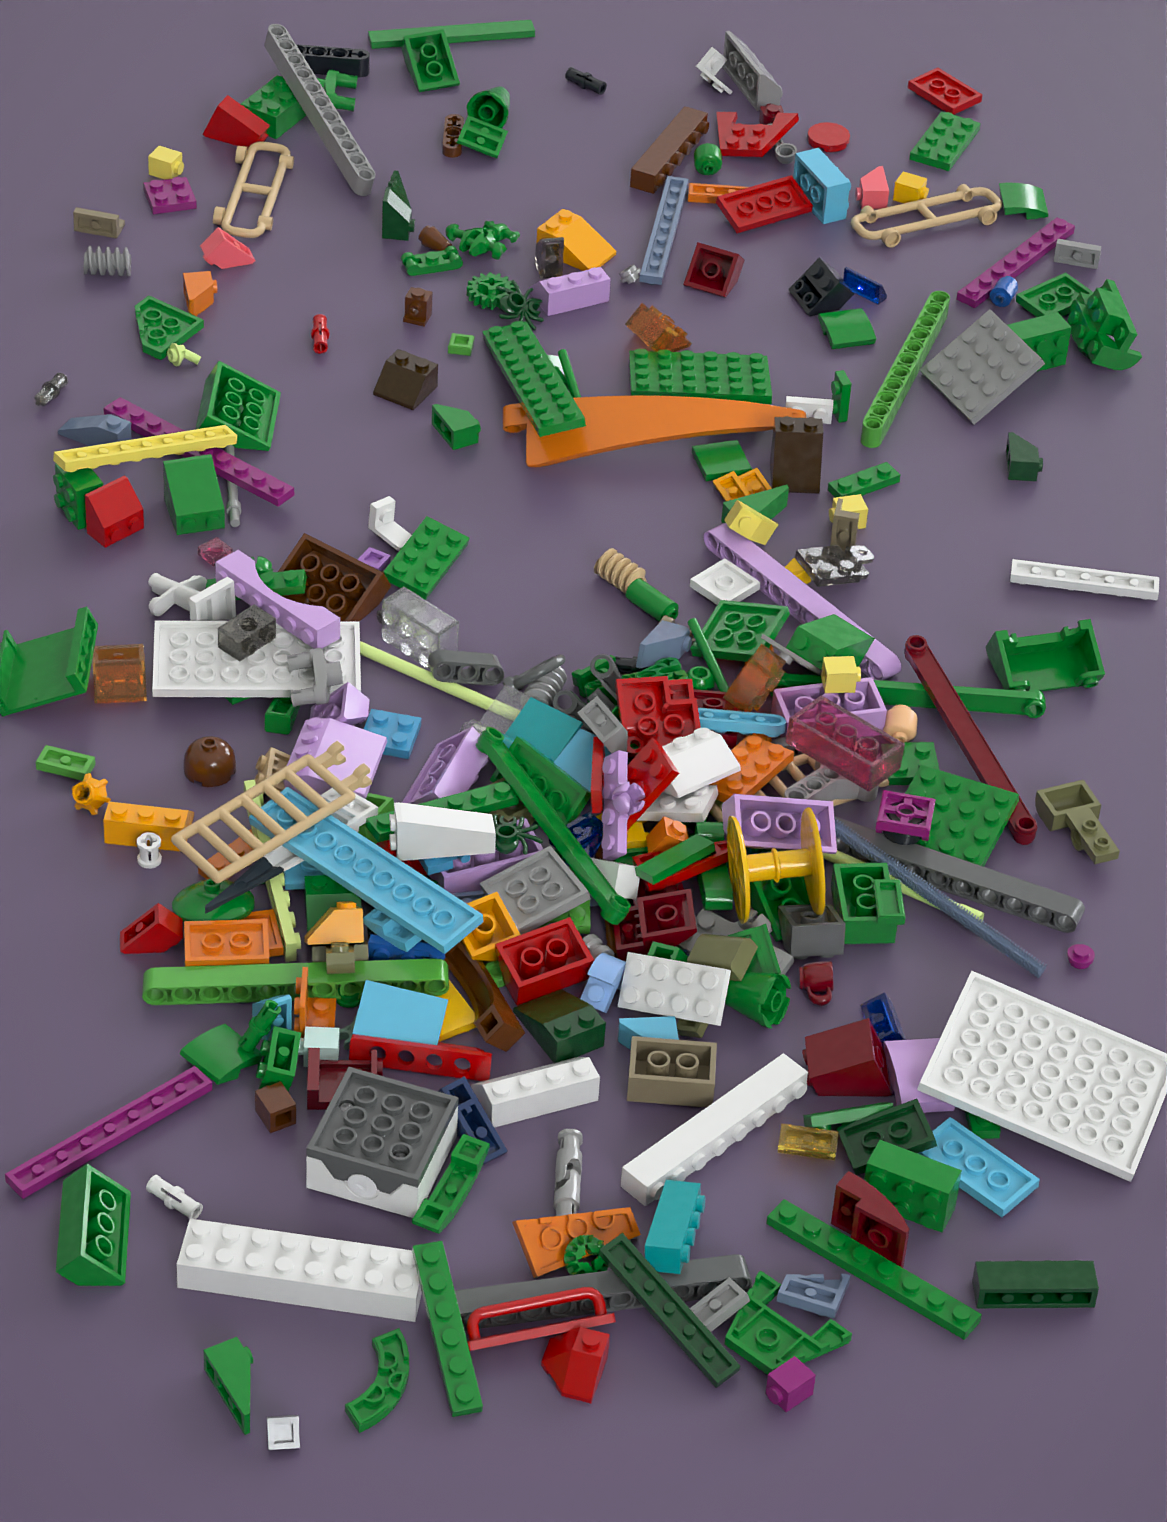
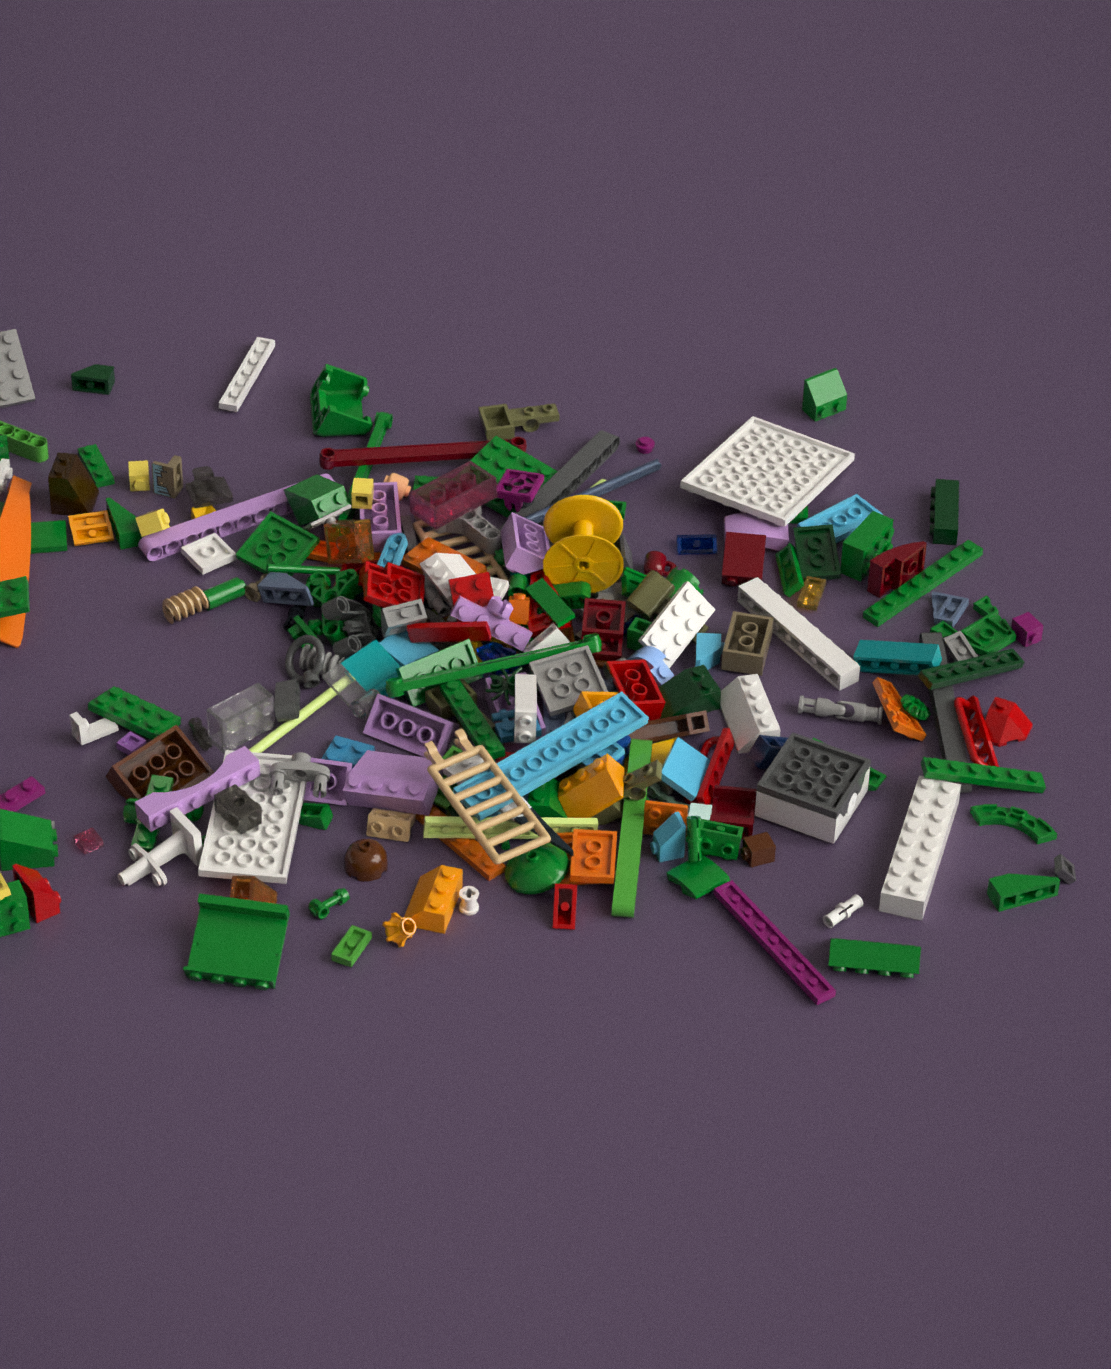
camera: 80 degrees left, 0 degrees up
none -> green bar [308,888,350,919]

